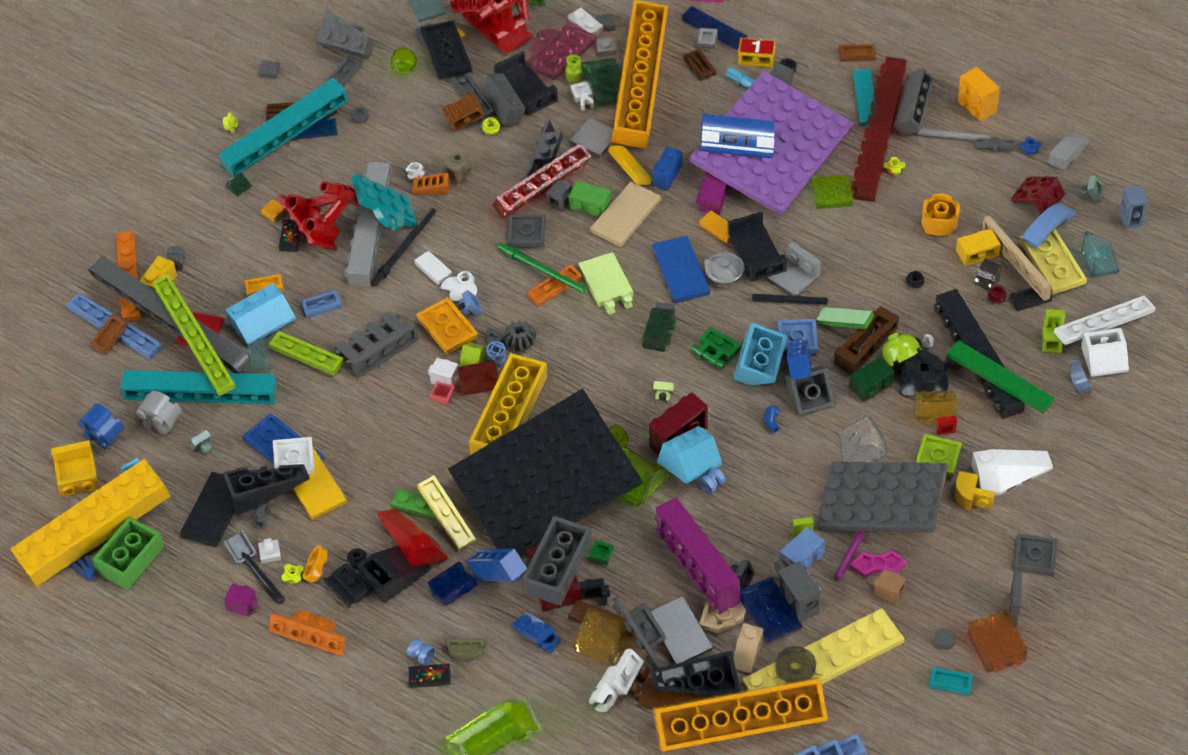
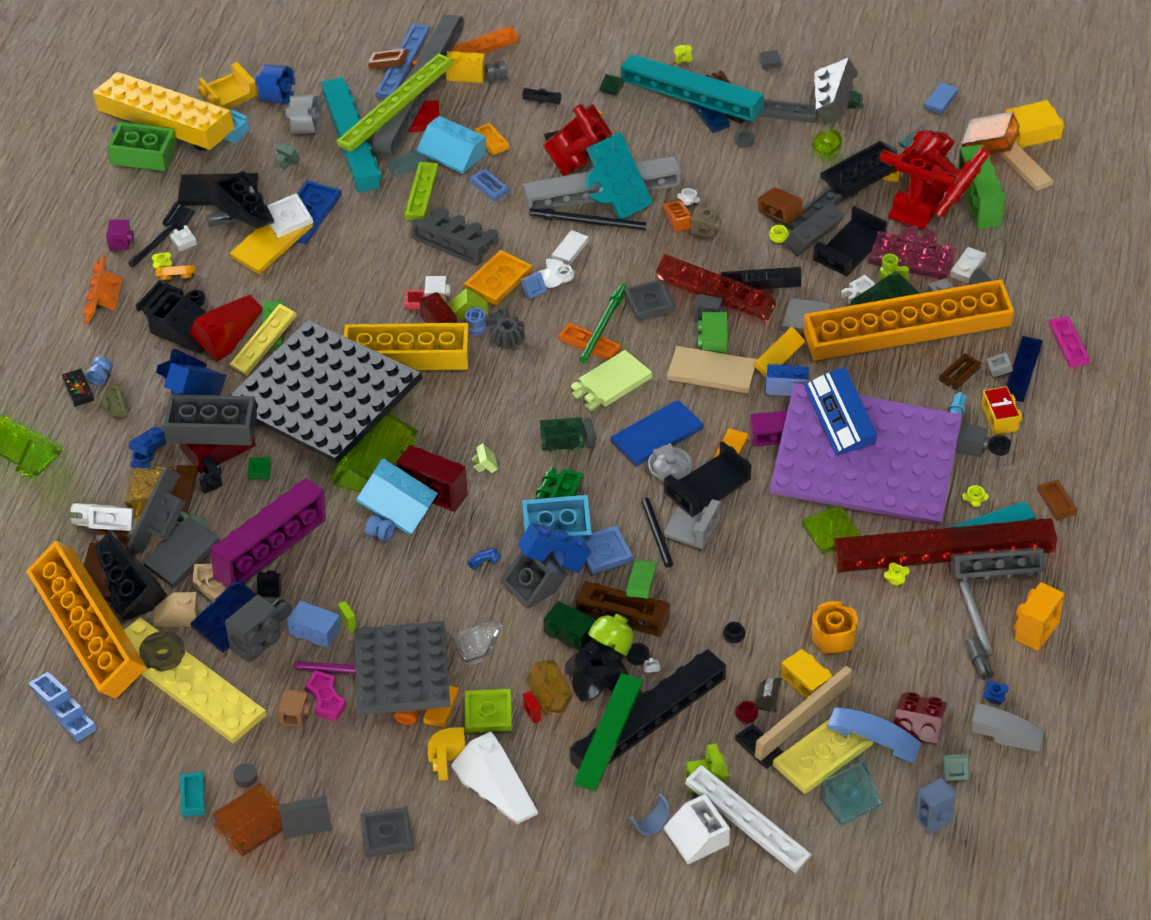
camera: 70 degrees right, 5 degrees down
none -> black pin [522,87,562,105]
none -> neon yellow plate [962,485,989,507]

